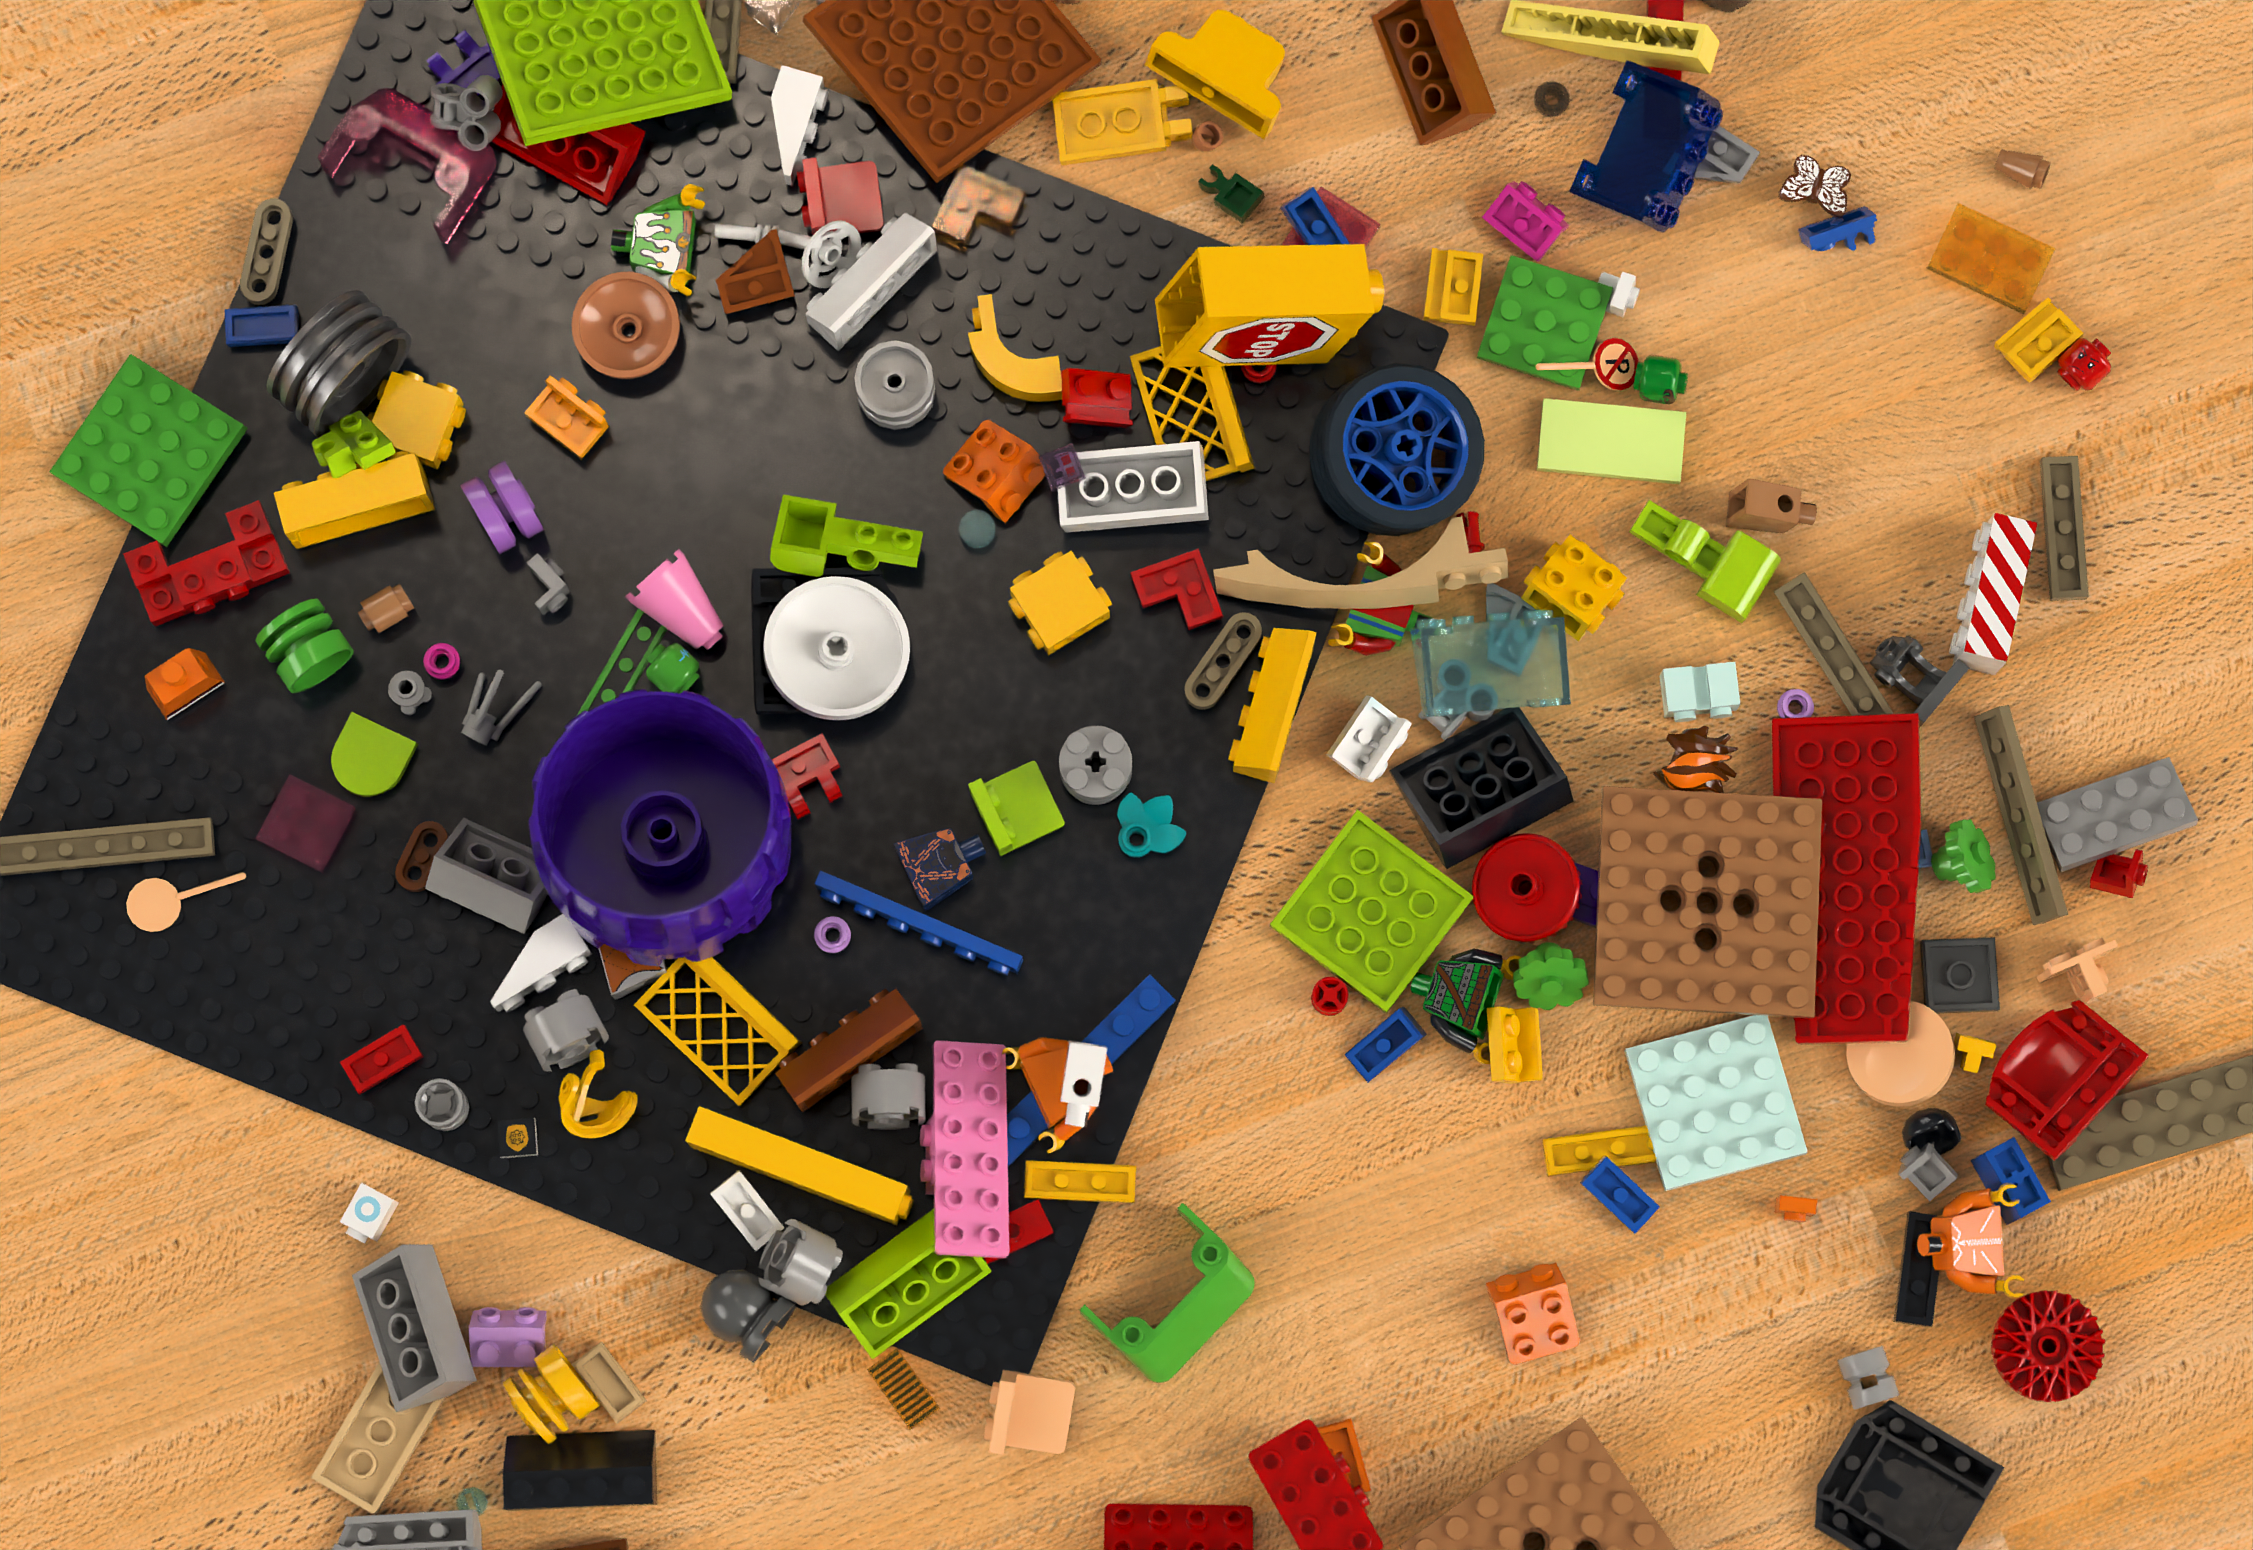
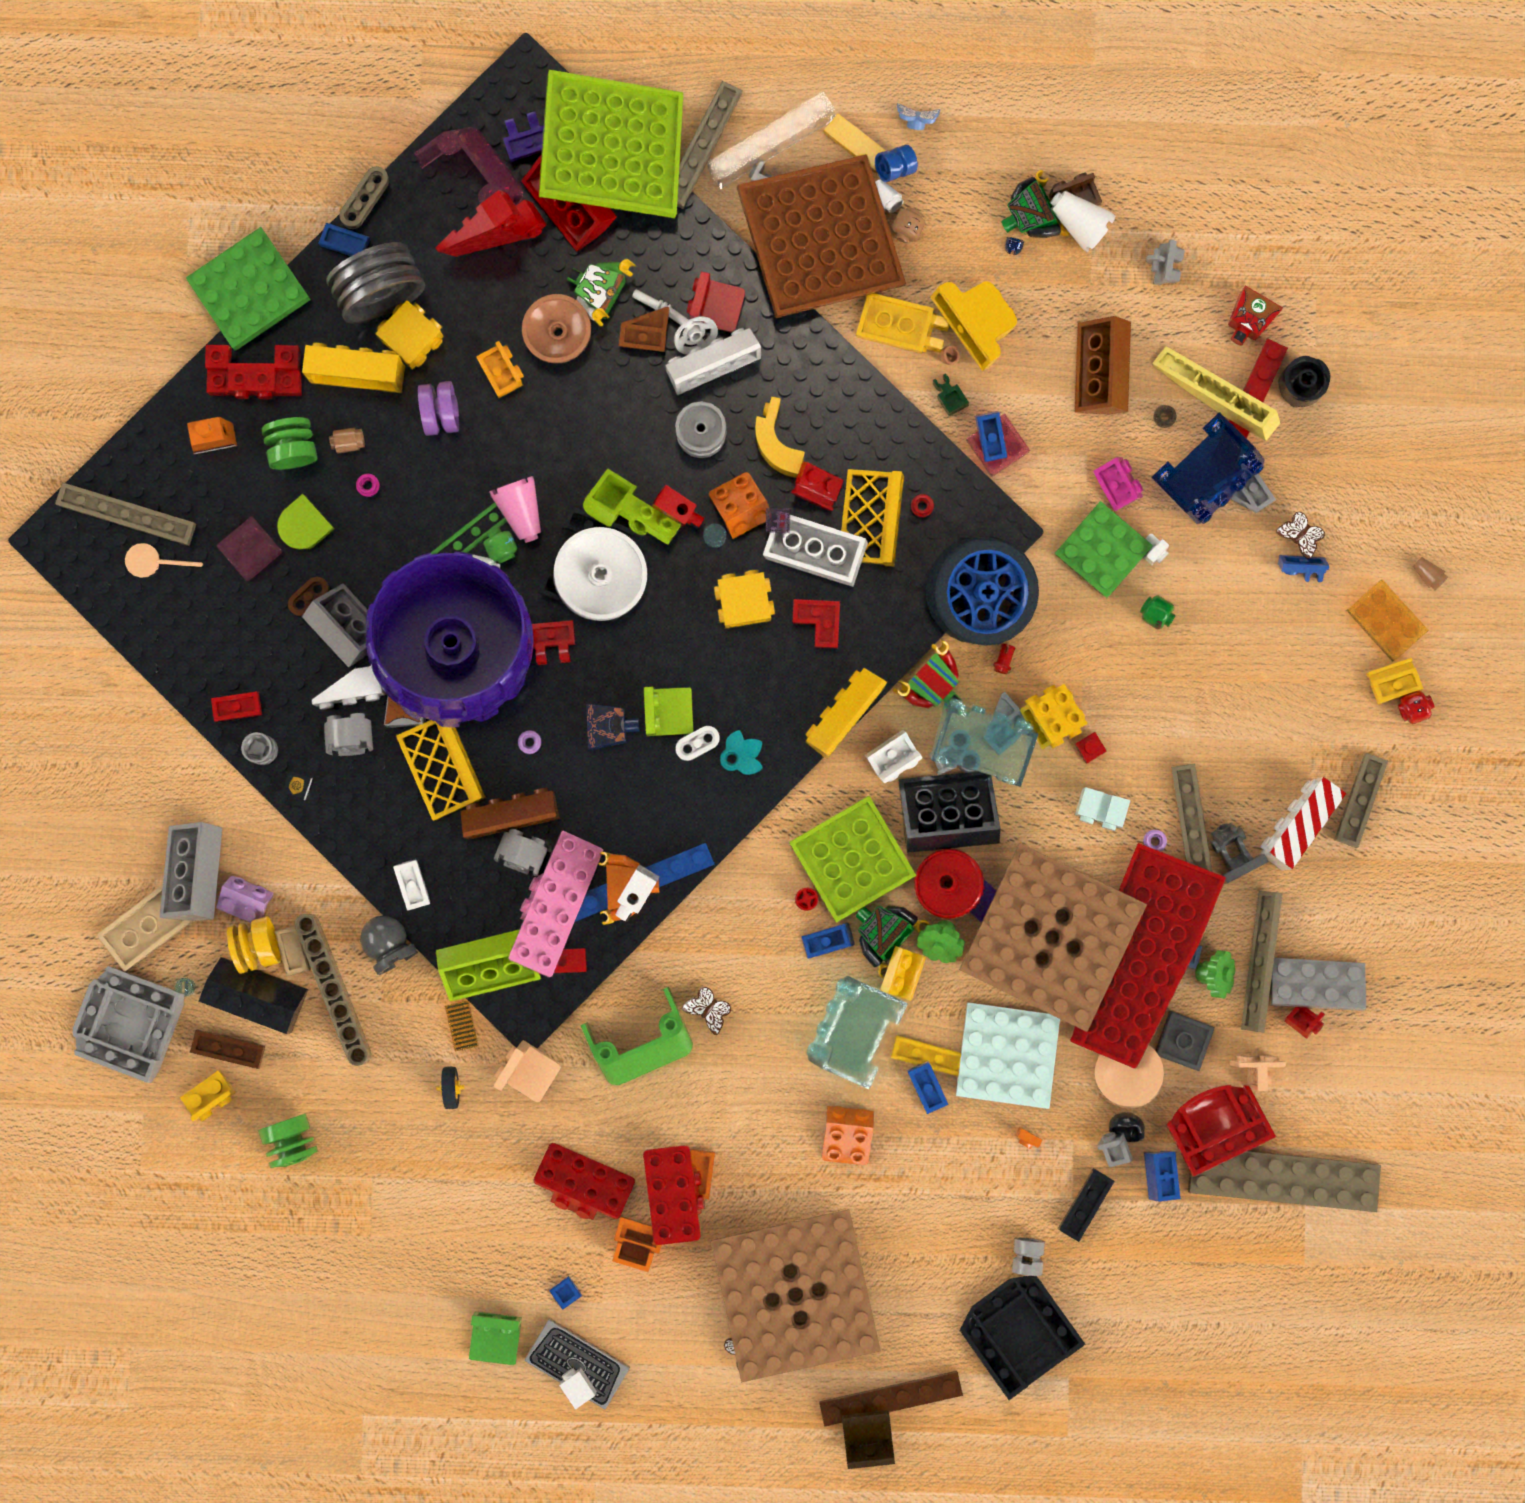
camera: 20 degrees right, 5 degrees up
lime plate [312,410,396,479] -> none
white brick [340,1183,399,1244] -> none
light grey brick [388,671,432,715] -> none
light grey piece [430,75,502,151] -> none
light grey plant [461,670,542,746] -> none
light grey bracket [527,553,570,615] -> none
yellow helmet [559,1050,638,1139] -> none
yellow brick [685,1106,914,1226] -> none
light grey brick [758,1219,843,1305] -> none
white slope [771,65,828,186] -> none
blue plate [815,870,1023,976] -> none
clear orange plate [931,165,1026,244] -> none
yellow tile [1024,1161,1136,1203] -> none
light grey brick [1059,726,1132,805] -> none
yellow brick [1155,244,1384,367] -> none
dark tan plate [1185,612,1262,709] -> none
tan slope [1213,516,1509,609] -> none
yellow plate [1423,248,1483,326] -> none
piece [1535,338,1639,391] -> none
yellowish green tile [1537,398,1687,484] -> none
lime plate [1629,500,1781,623] -> none
reddish brown hair [1653,726,1738,793] -> none
medium nougat torso [1726,478,1817,533] -> none
orange torso [1917,1183,2025,1298] -> none
yellow tile [1954,1033,1996,1073] -> none
red wheel [1991,1290,2105,1403] -> none
none -> dark tan beam [295,914,371,1066]
none -> red wedge [435,190,547,257]
none -> black wheel [436,1066,465,1109]
none -> red torso [651,485,704,530]
none -> white plate [676,726,720,761]
none -> animal [682,987,731,1035]
none -> clear light blue windscreen [807,976,908,1089]
none -> red plate [1074,732,1107,764]

